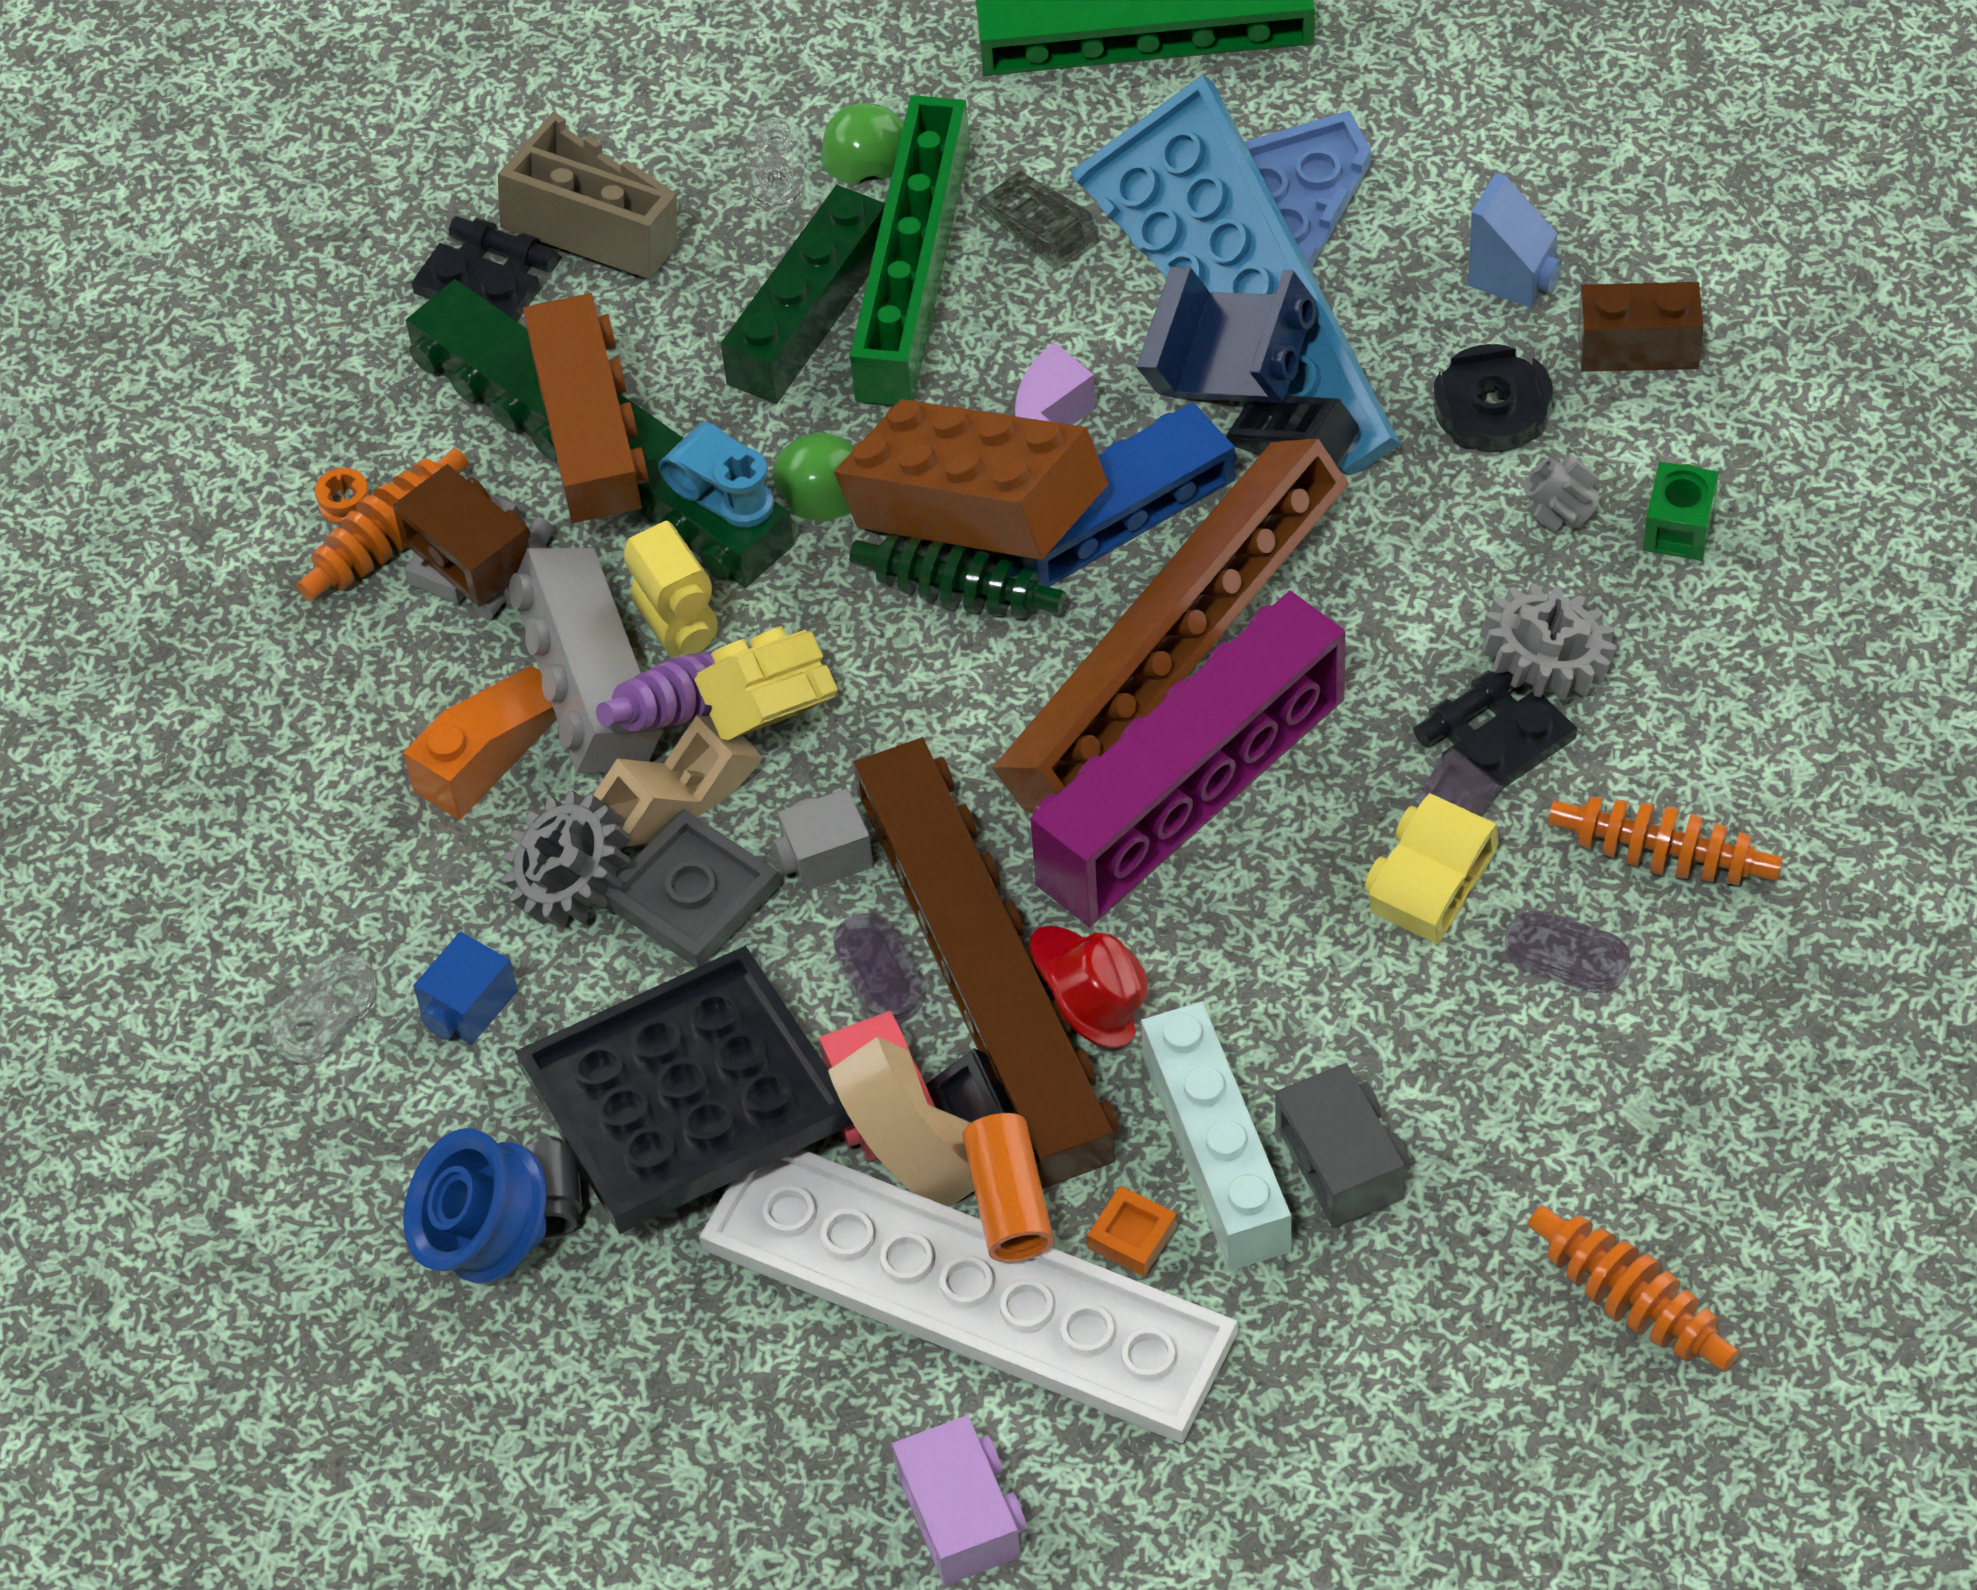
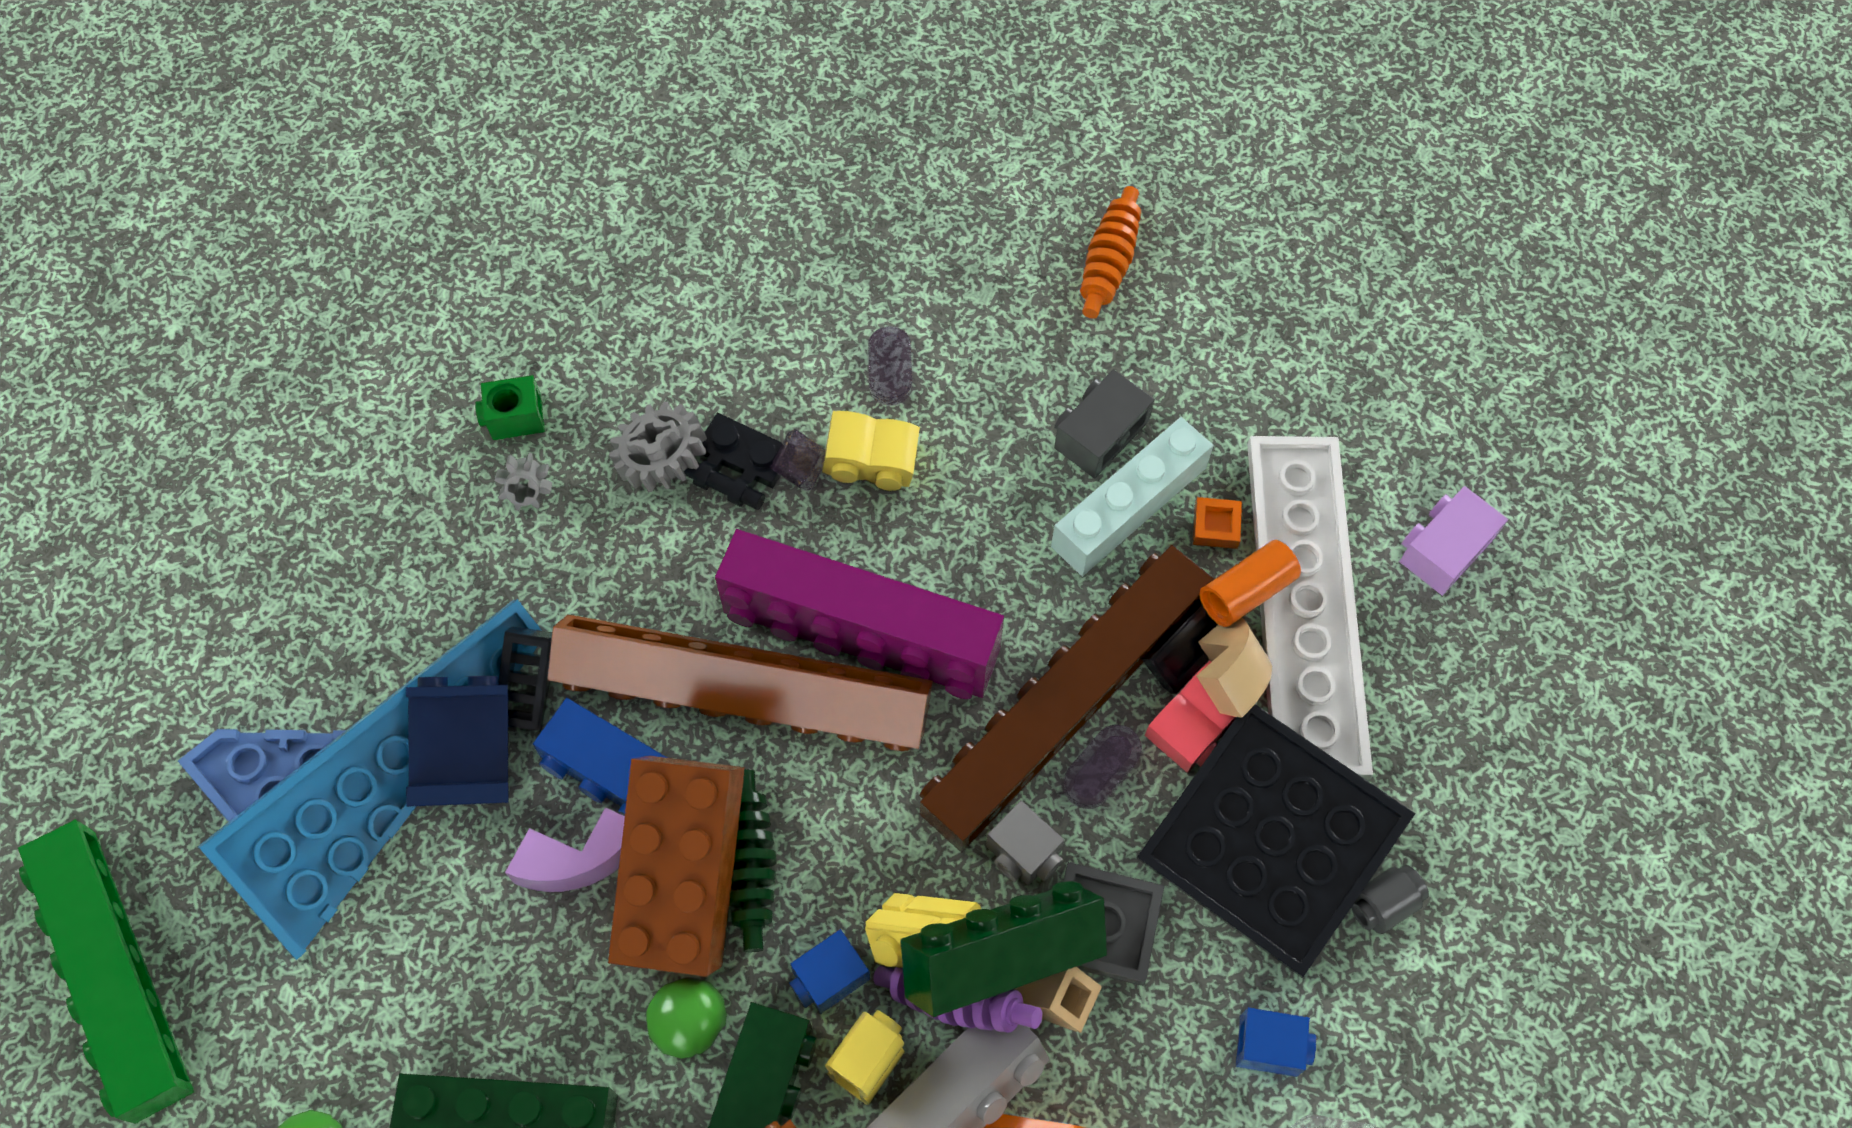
camera: 120 degrees left, 10 degrees up
blue wheel [403,1128,546,1284] -> none
dark grey gear [502,791,632,928] -> none
dark azure piece [659,422,774,527] -> none
green brick [850,95,970,405] -> none
clear smoke slope [978,171,1099,272] -> none
red piece [1029,925,1148,1049] -> none
black plate [1433,344,1553,451] -> none
medium blue slope [1468,172,1562,308] -> none
orange piece [1548,796,1783,885] -> none
reddish brown brick [1578,282,1703,372] -> none
none -> blue brick [789,929,870,1014]
none -> dark green brick [901,881,1107,1018]

